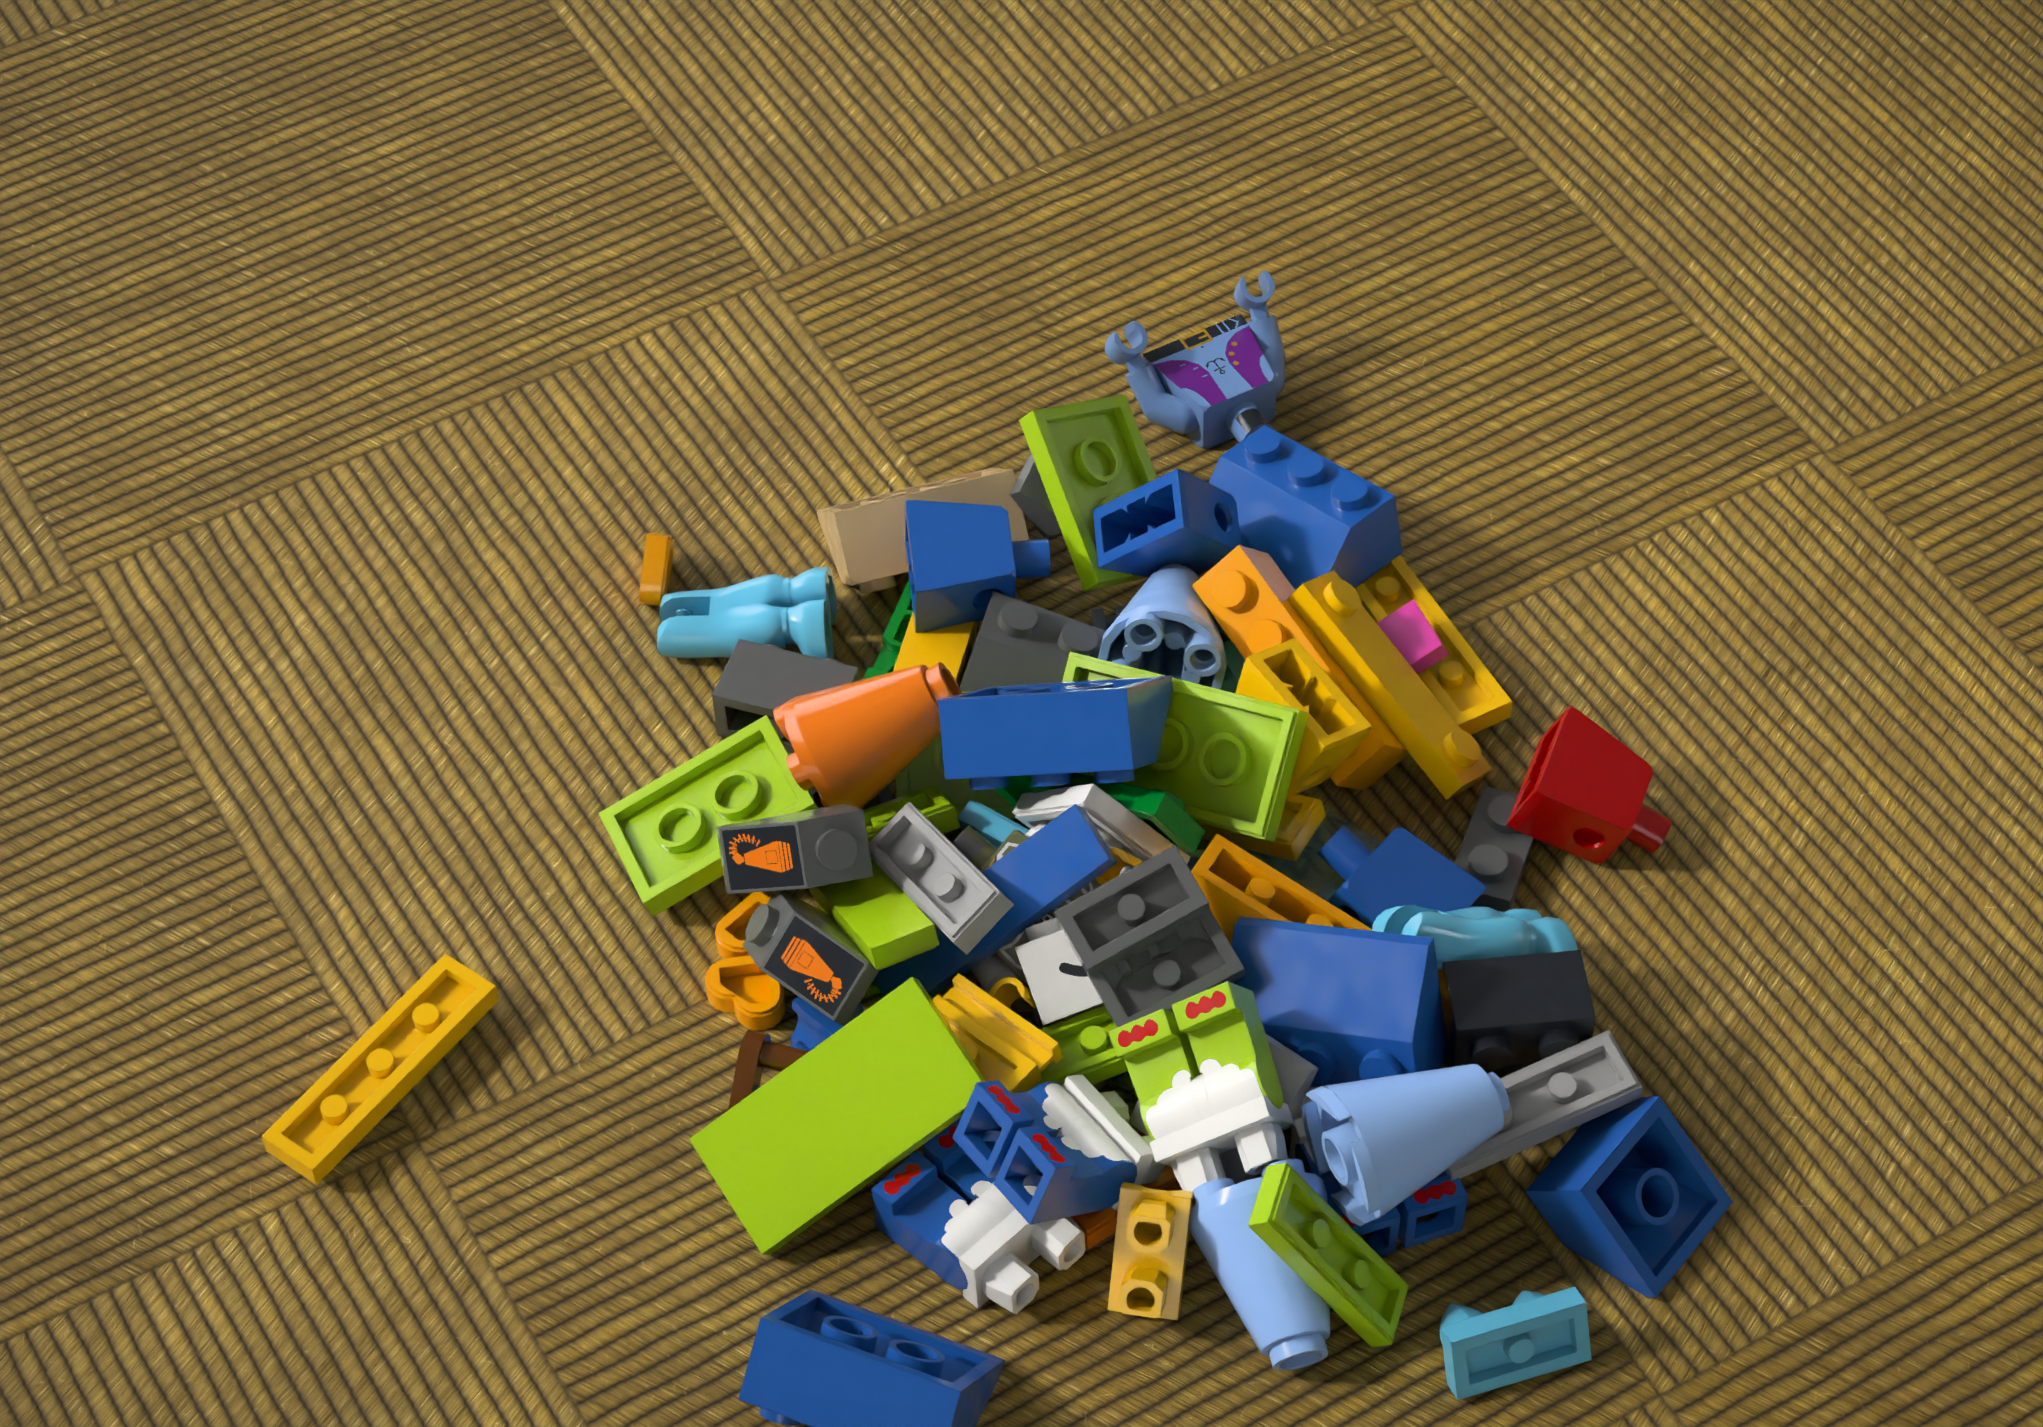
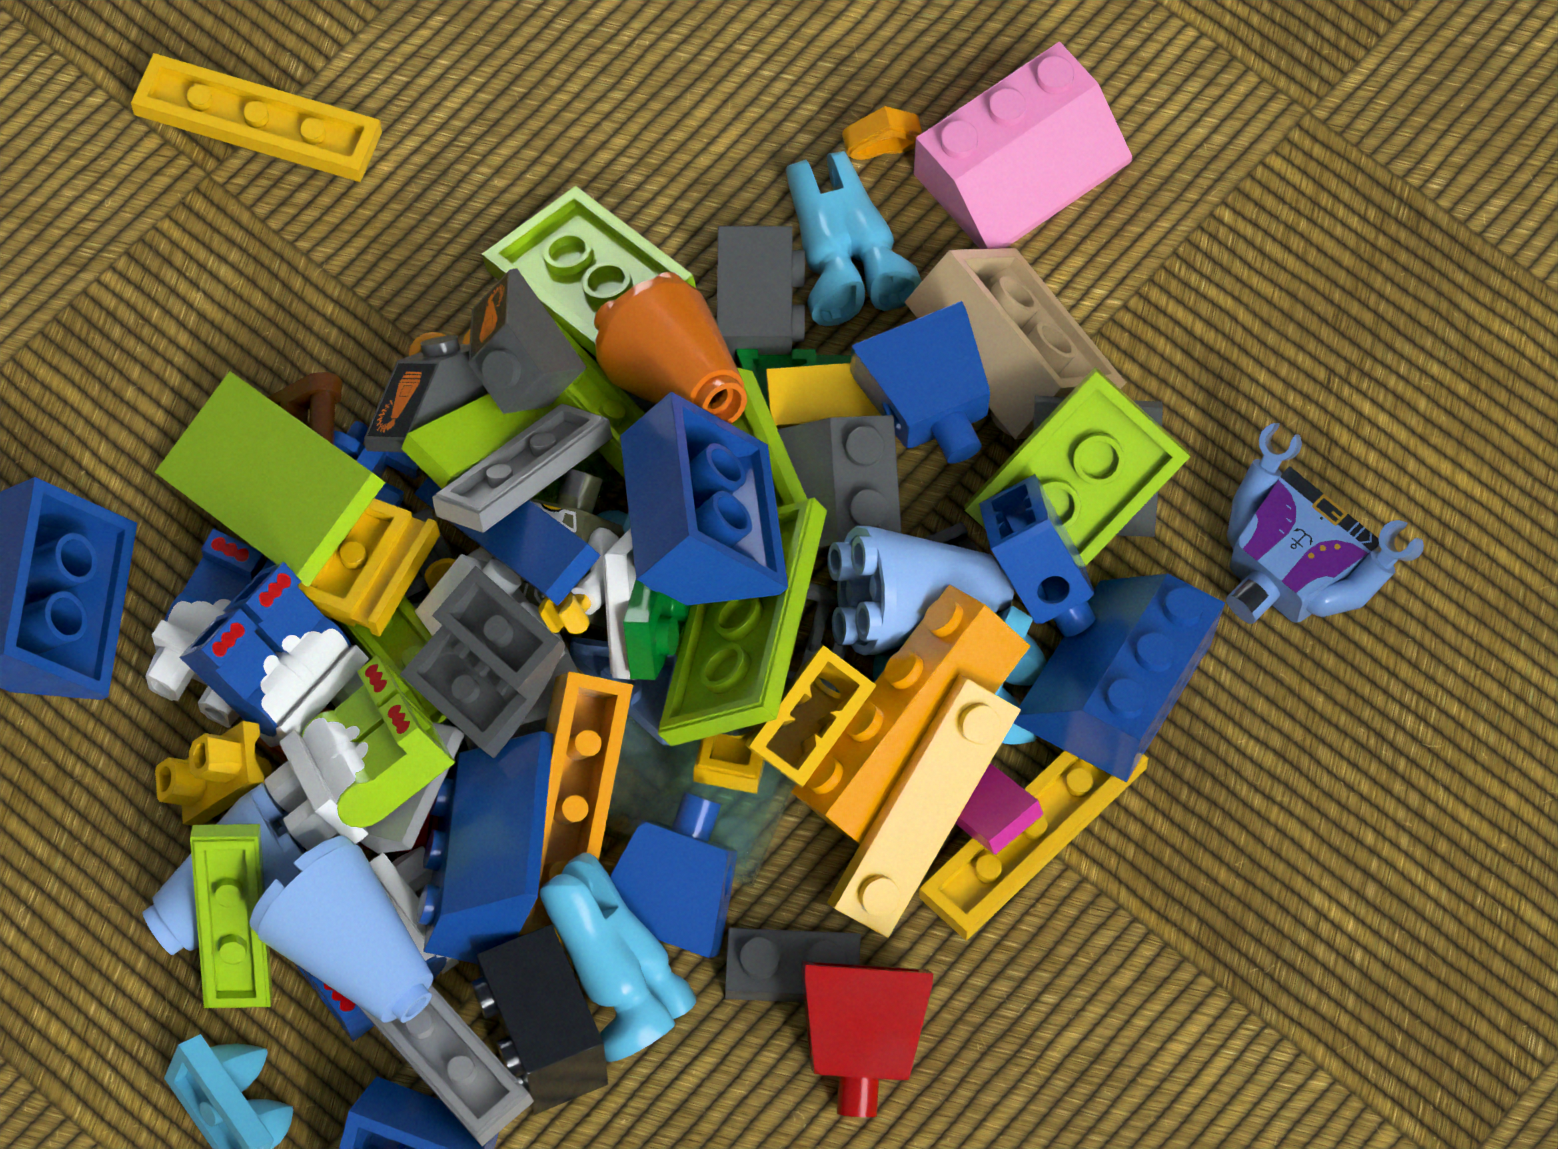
camera: 70 degrees right, 15 degrees up
none -> bright pink slope [914,41,1132,249]

